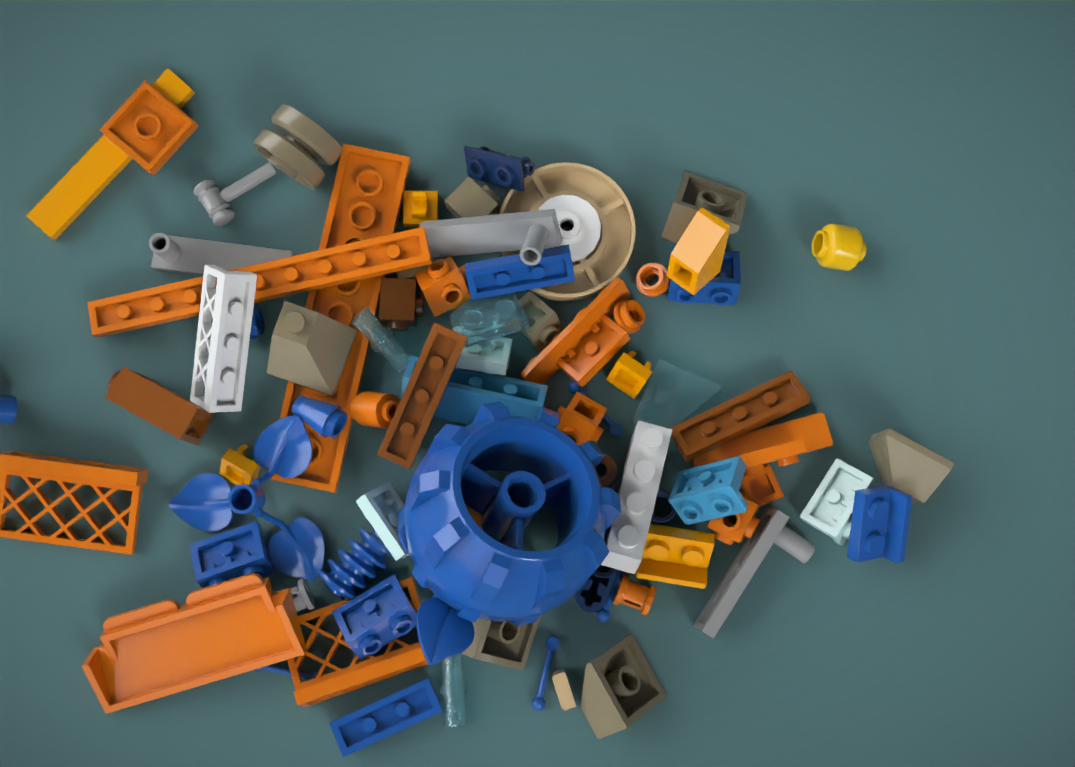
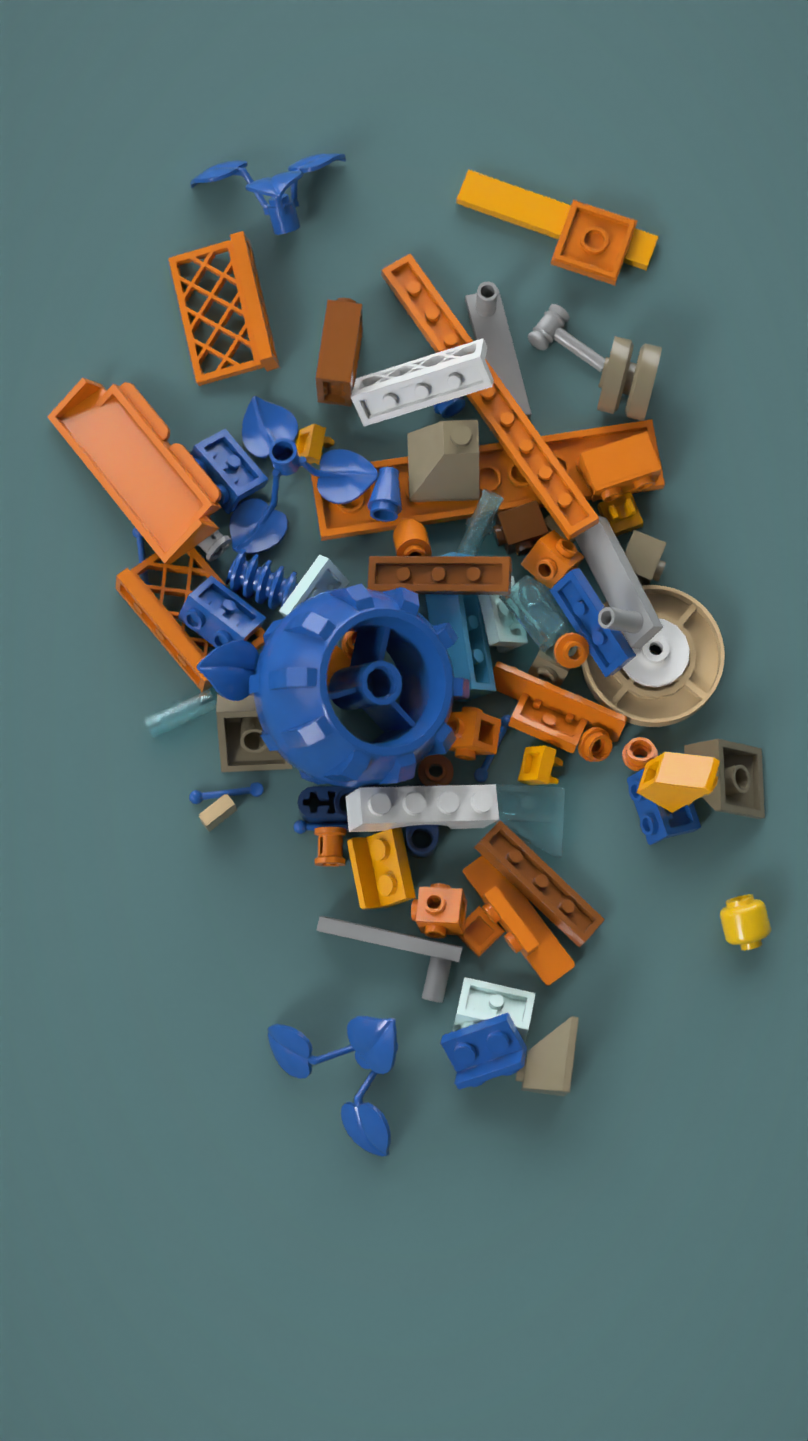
camera: 70 degrees right, 5 degrees down
blue plate [329,677,444,757] -> none
dark blue hinge [464,146,535,192] -> none
dark tan slope [580,634,667,739] -> none
dark azure bracket [668,456,748,525] -> none
none -> blue plant [267,1016,398,1156]
none -> orange plate [554,632,589,668]
none -> orange hinge [578,431,662,502]

